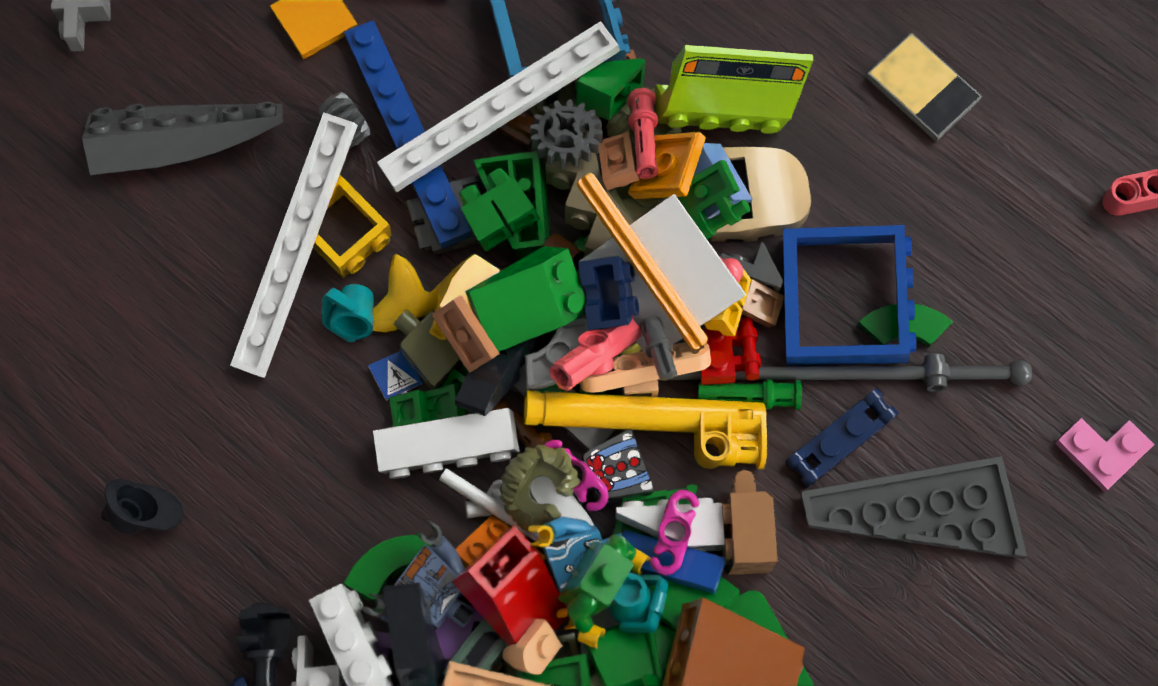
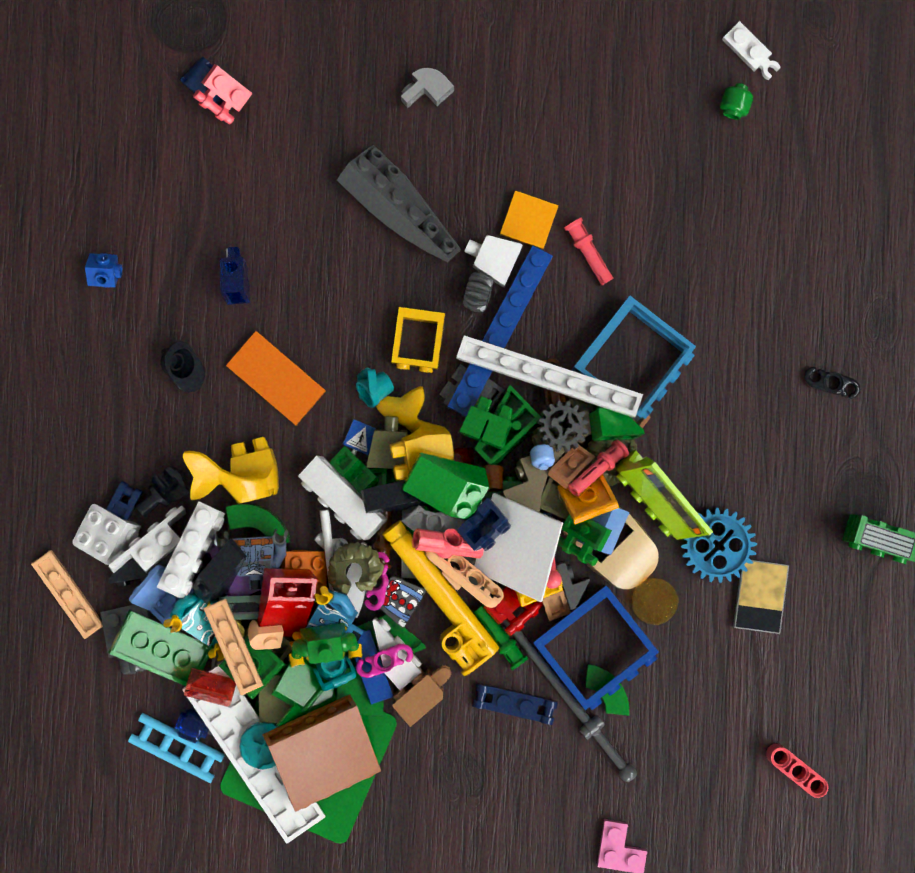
camera: 50 degrees right, 15 degrees up
white plate [230,112,358,378] -> none
nougat plate [431,295,499,373] -> none
light orange axle [576,173,708,350] -> none
dark grey axle [640,316,677,381] -> none
dark grey wing [800,456,1027,559] -> none
none -> yellow hips [183,437,279,504]
none -> clear blue torso [220,247,250,305]
none -> orange tile [226,331,326,426]
none -> white torso [464,235,523,287]
none -> light blue piece [530,444,555,470]
none -> clear yellow tile [631,578,679,625]
none -> dark azure gear [681,508,757,583]

